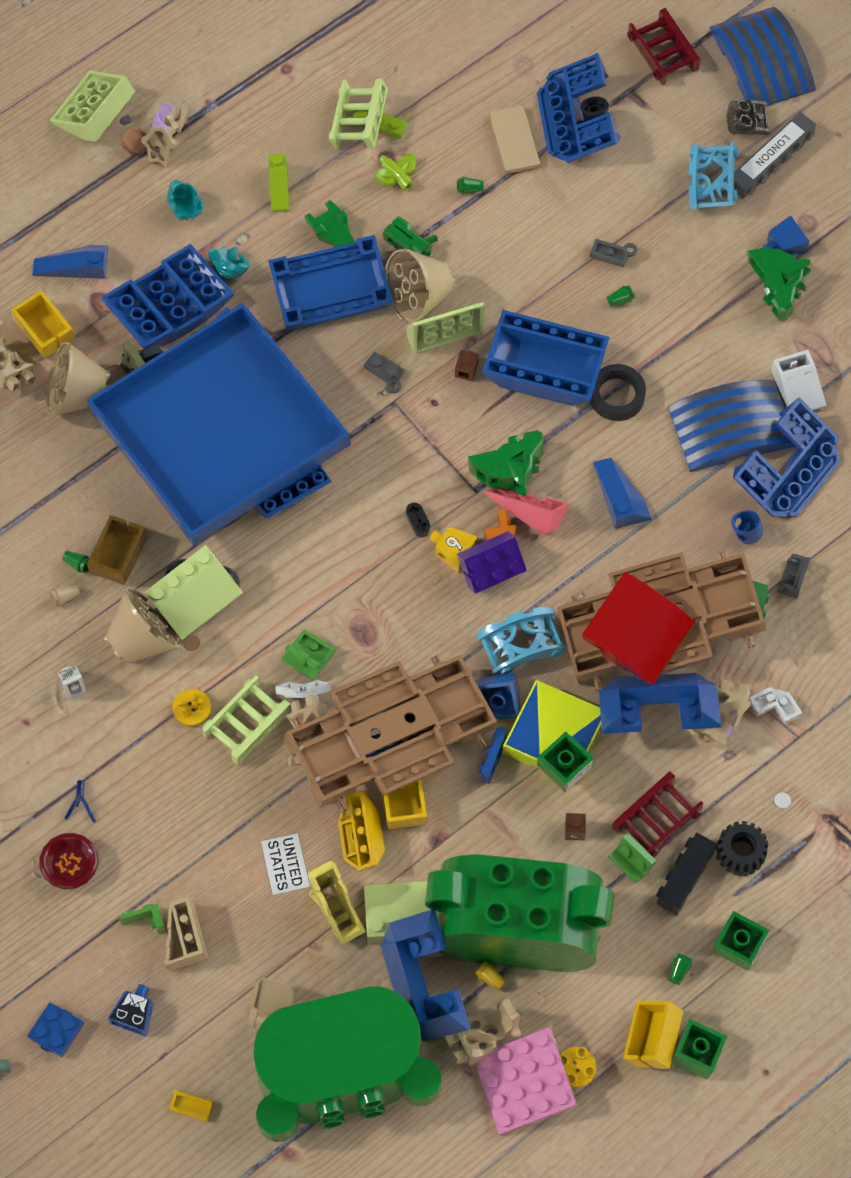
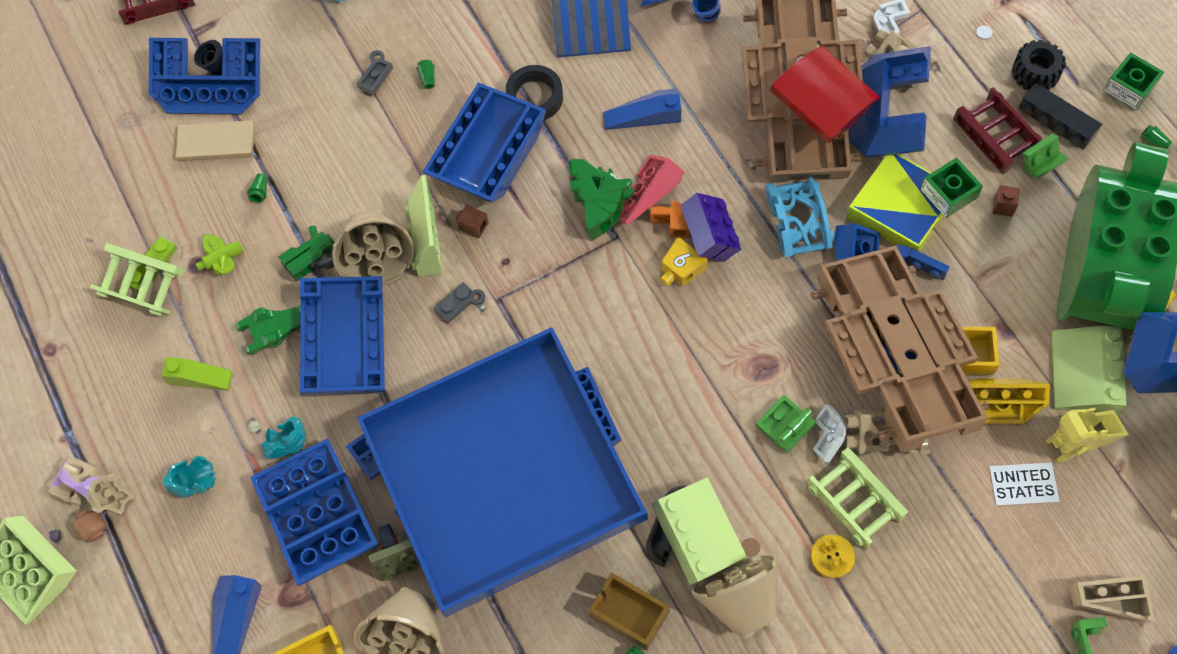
camera: 75 degrees left, 0 degrees up
black beam [406,502,430,537] -> none

